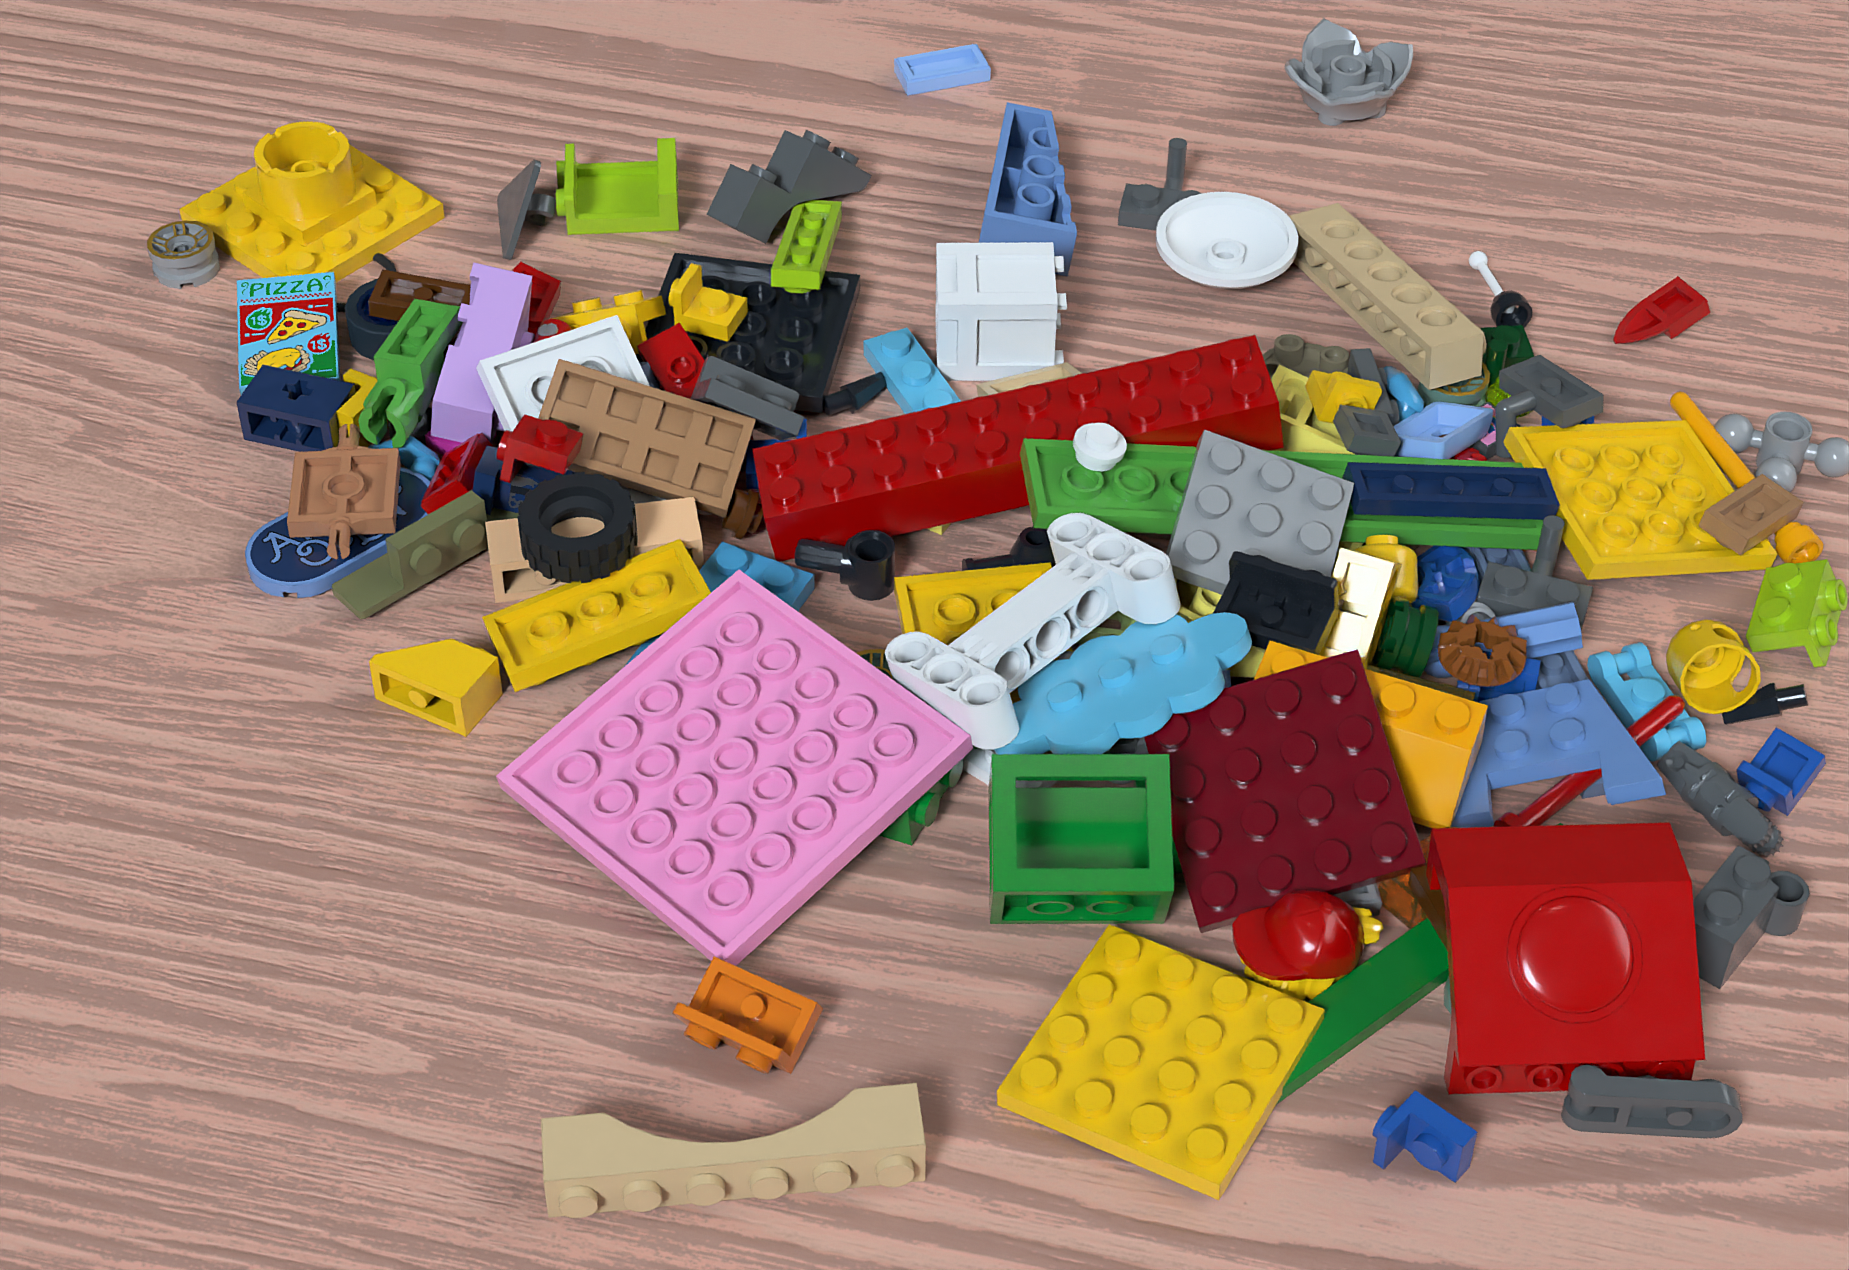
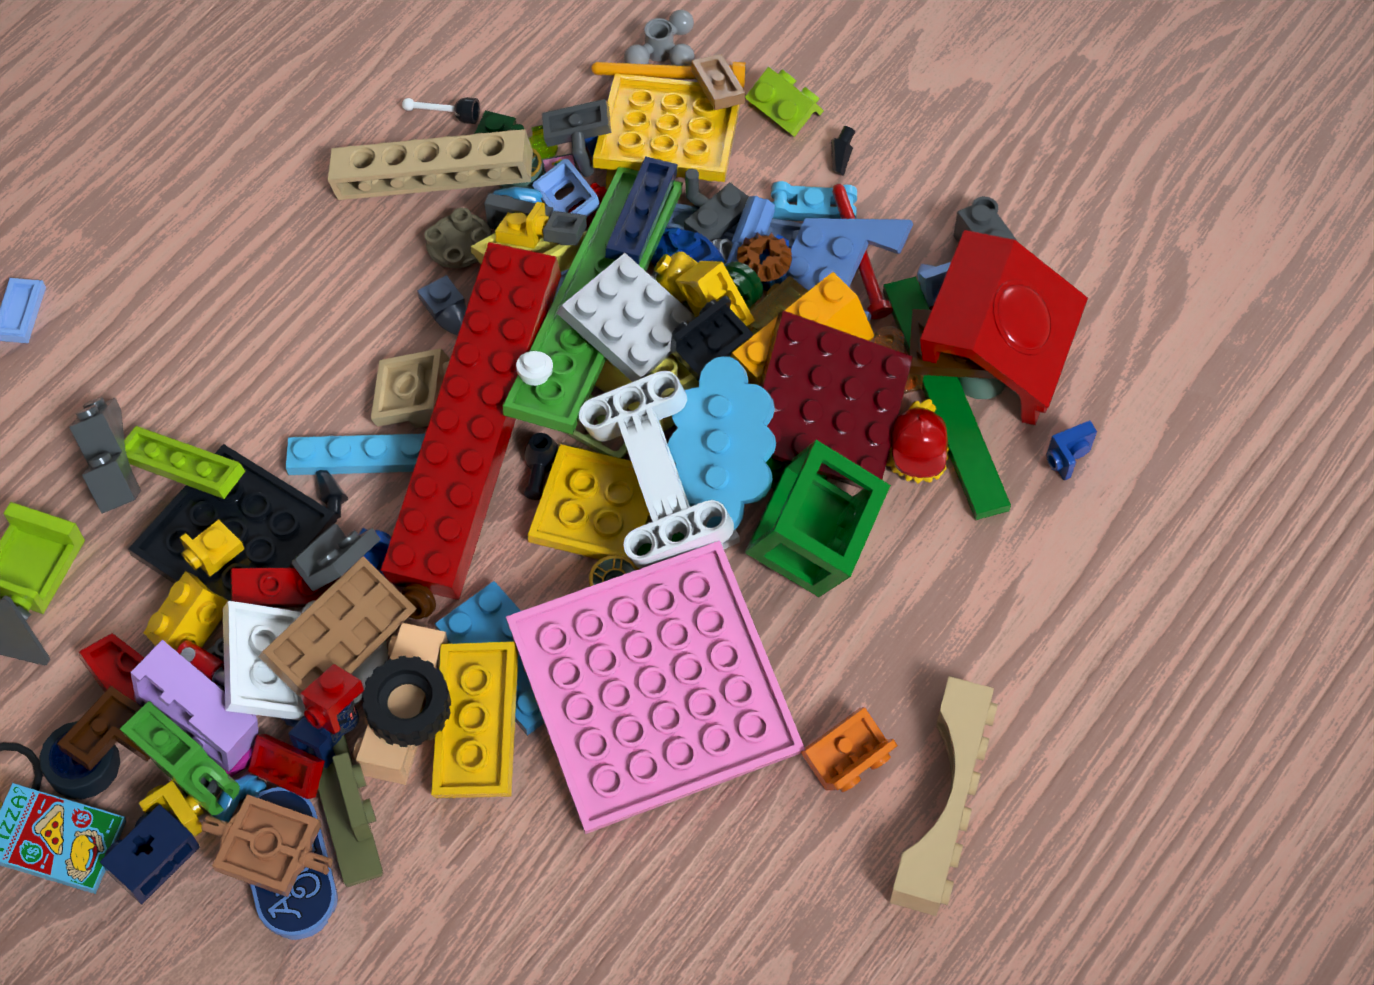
camera: 65 degrees left, 15 degrees up
yellow slope [369,638,503,737] -> none
black axle [795,530,895,601] -> none
white container [935,242,1067,381] -> none
medium blue wedge [979,102,1077,277] -> none
yellow plate [997,924,1325,1200] -> none
dark grey plate [1118,138,1202,231] -> none
white dish [1156,192,1298,289] -> none
light grey brick [1284,18,1413,126] -> none
dark grey plate [1561,1065,1742,1139] -> none
red plate [1613,276,1710,344] -> none
dark grey hinge [1657,741,1784,857] -> none
yellow helmet [1666,619,1761,714] -> none
blue bracket [1736,727,1826,816] -> none

